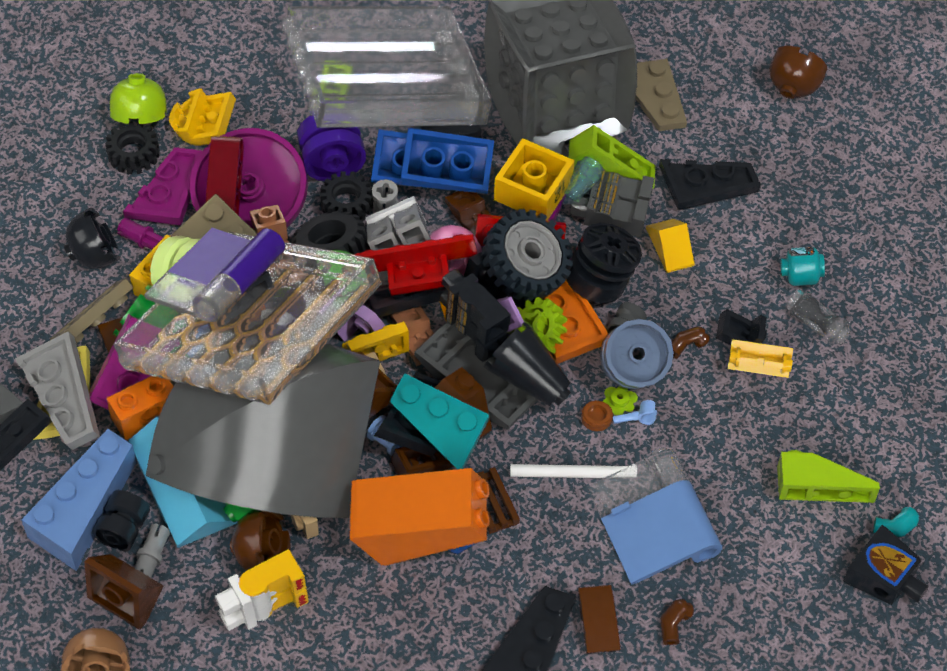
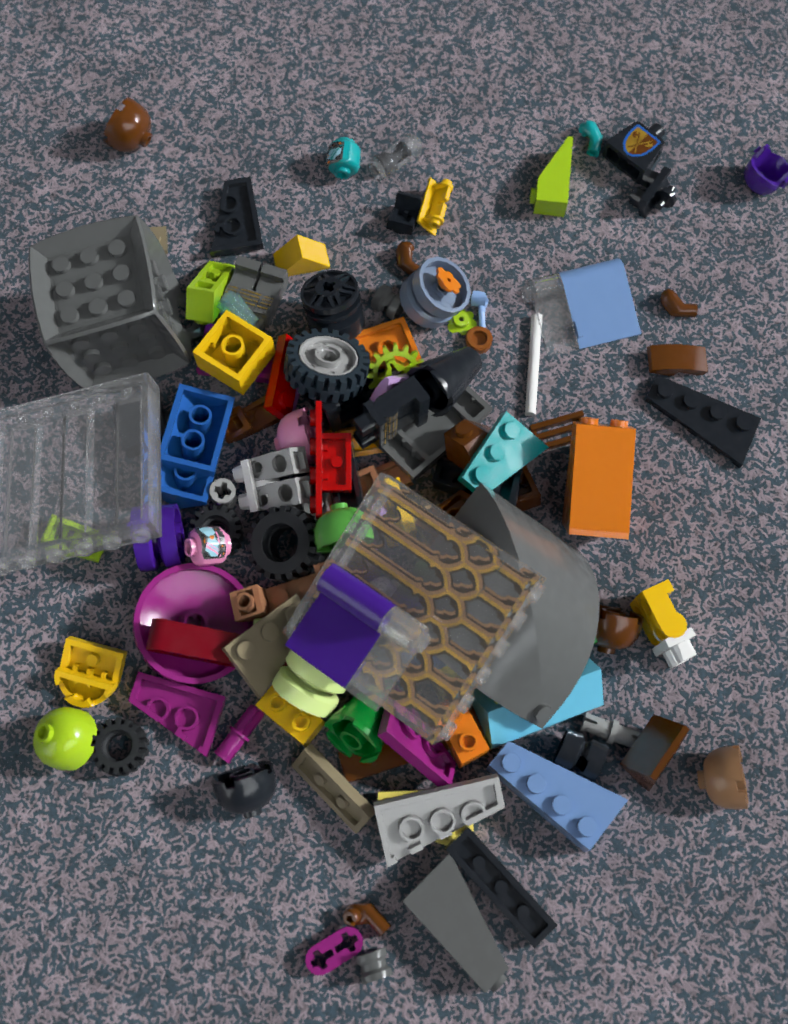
camera: 85 degrees left, 15 degrees up
none -> head [184,526,231,566]
none -> orange plant [436,267,461,294]
none -> black hips [629,166,677,219]

